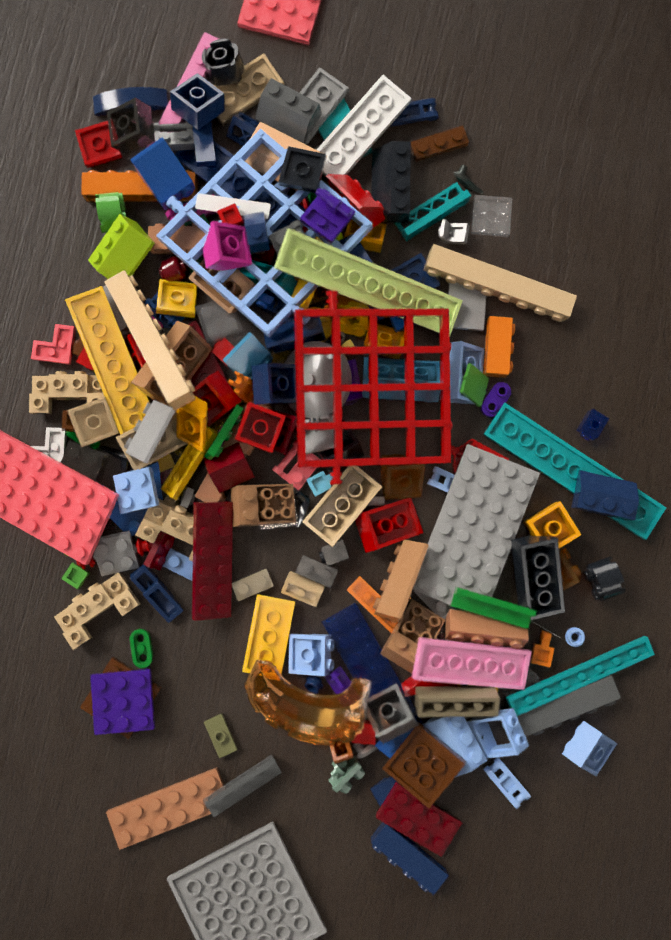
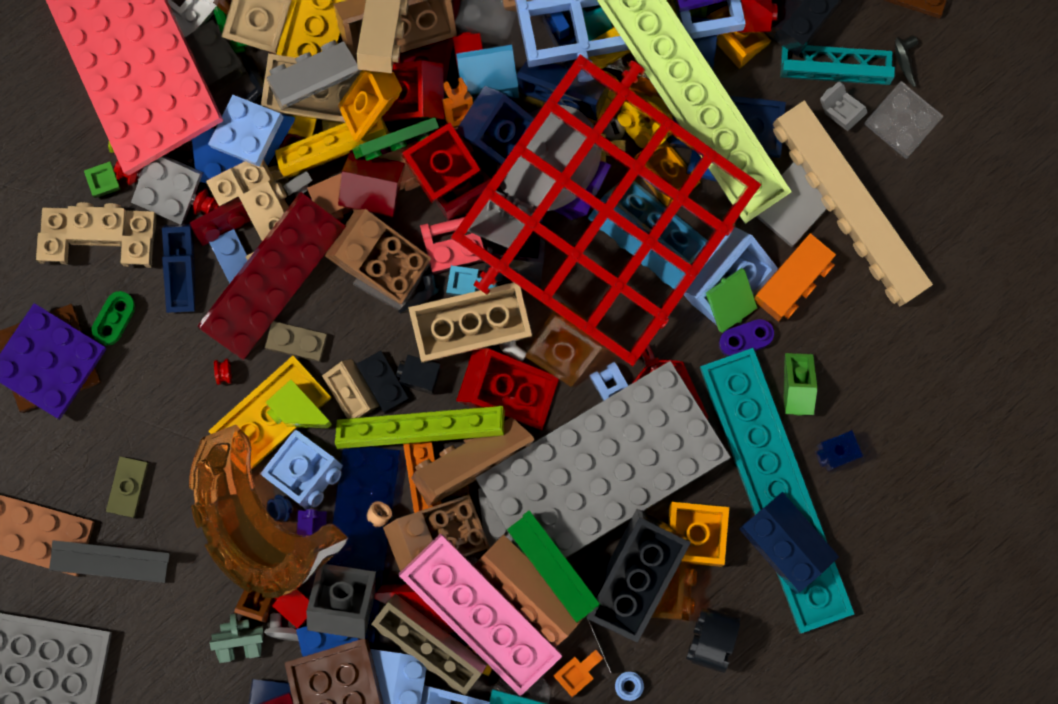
camera: 35 degrees right, 5 degrees down
none -> red bush [214,358,232,385]
none -> lime slope [266,380,332,428]
none -> lime tile [335,406,505,449]
none -> light nougat hinge [367,501,392,527]
none -> bright green slope [784,353,817,415]

